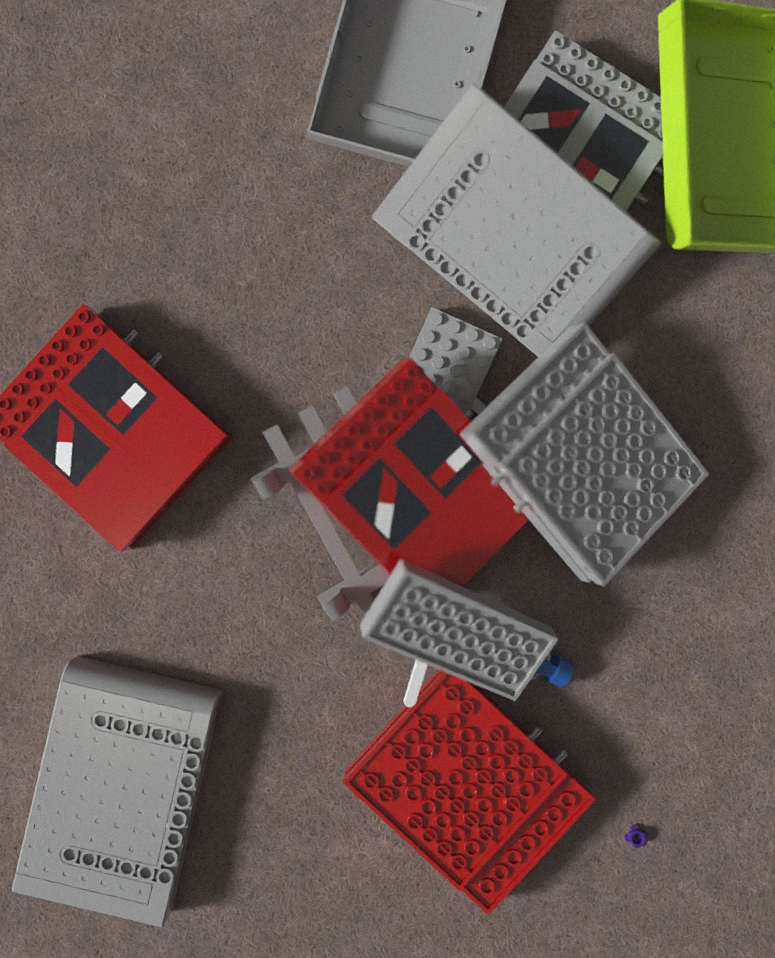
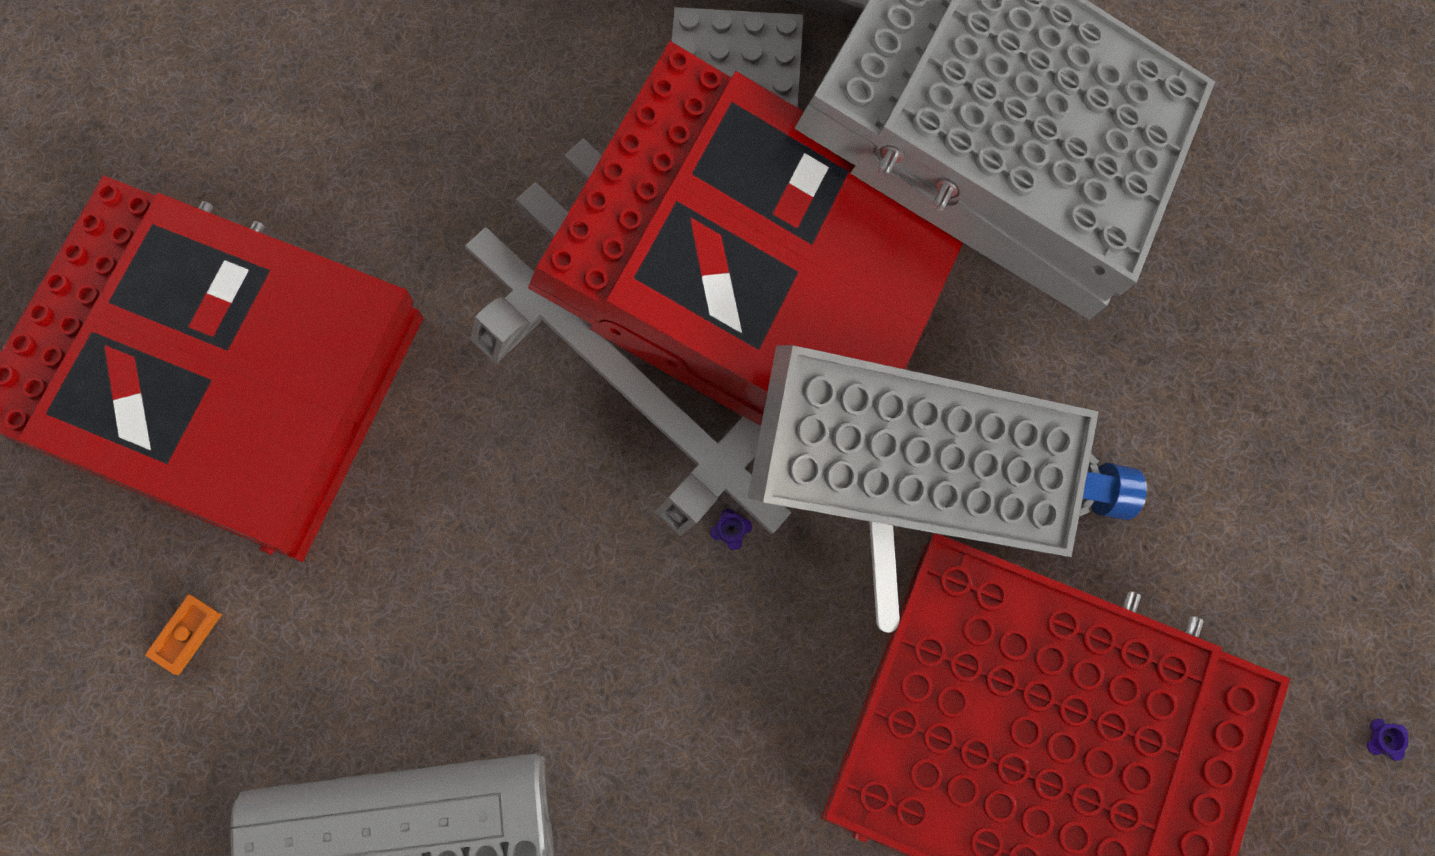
camera: 20 degrees left, 15 degrees down
none -> orange plate [145,594,222,676]
none -> dark purple plate [710,509,752,550]

